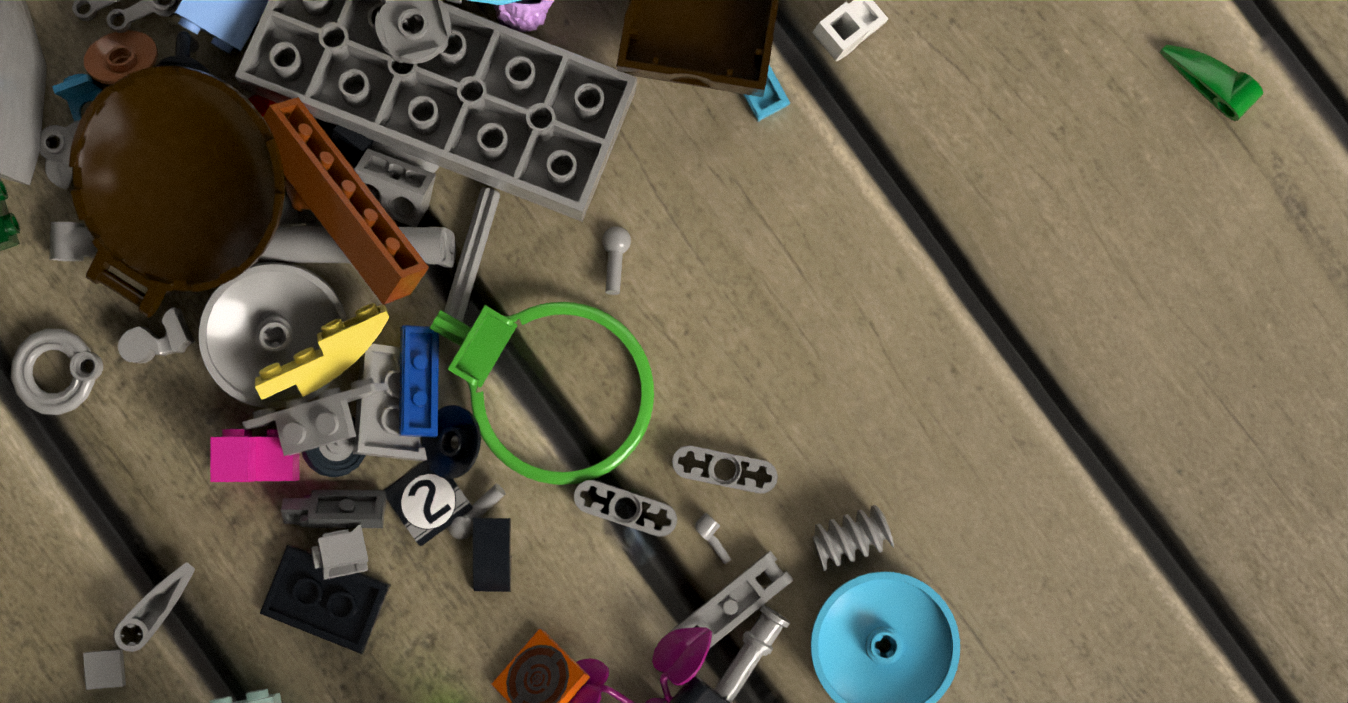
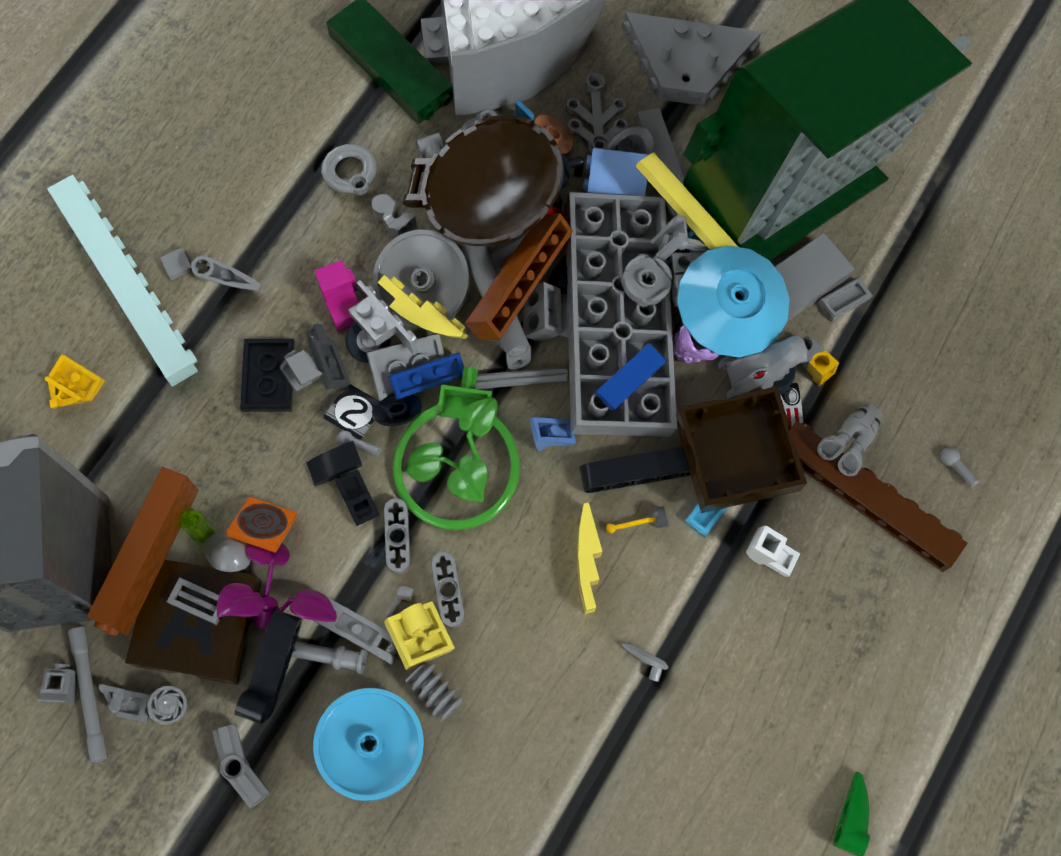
camera: 60 degrees right, 15 degrees down
light grey bar [602,226,631,295] -> none
none -> black slope [335,470,380,526]
none -> light yellow plate [384,601,455,670]
none -> bright green plant [405,398,498,502]
none -> medium blue slope [530,417,577,451]
none -> light yellow slope [577,502,603,614]
none -> black beam [579,447,691,493]
none -> blue tile [595,343,667,411]
none -> hinge [606,506,668,534]
none -> light grey bar [622,643,669,682]

